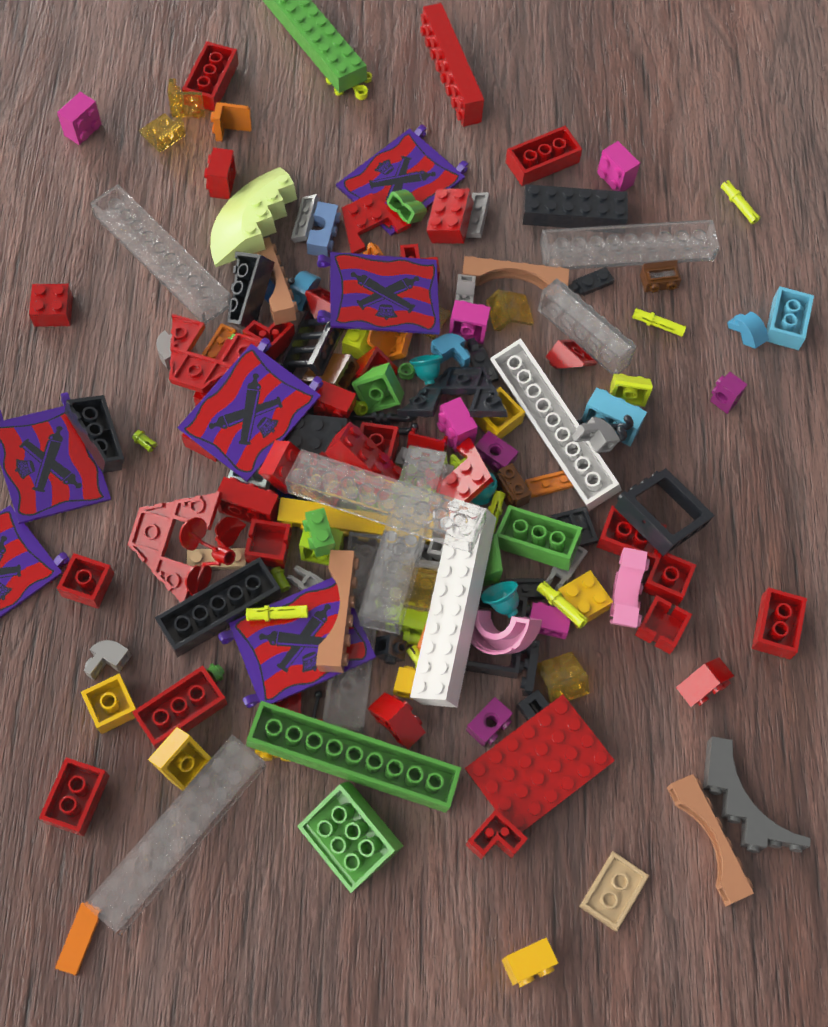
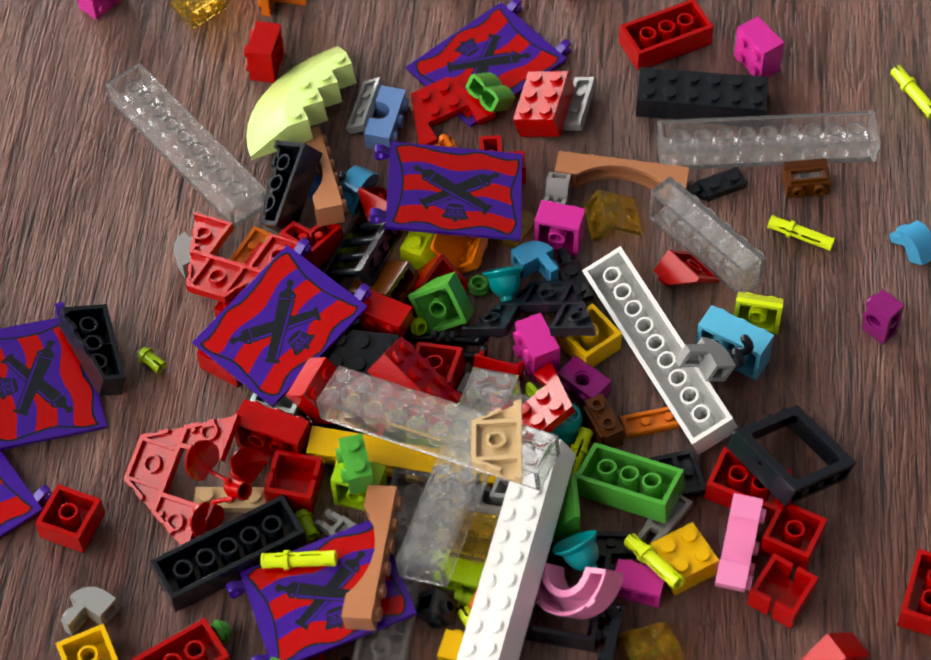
camera: 10 degrees right, 10 degrees down
red brick [29,284,73,327] -> none
none -> tan wing [471,399,523,483]

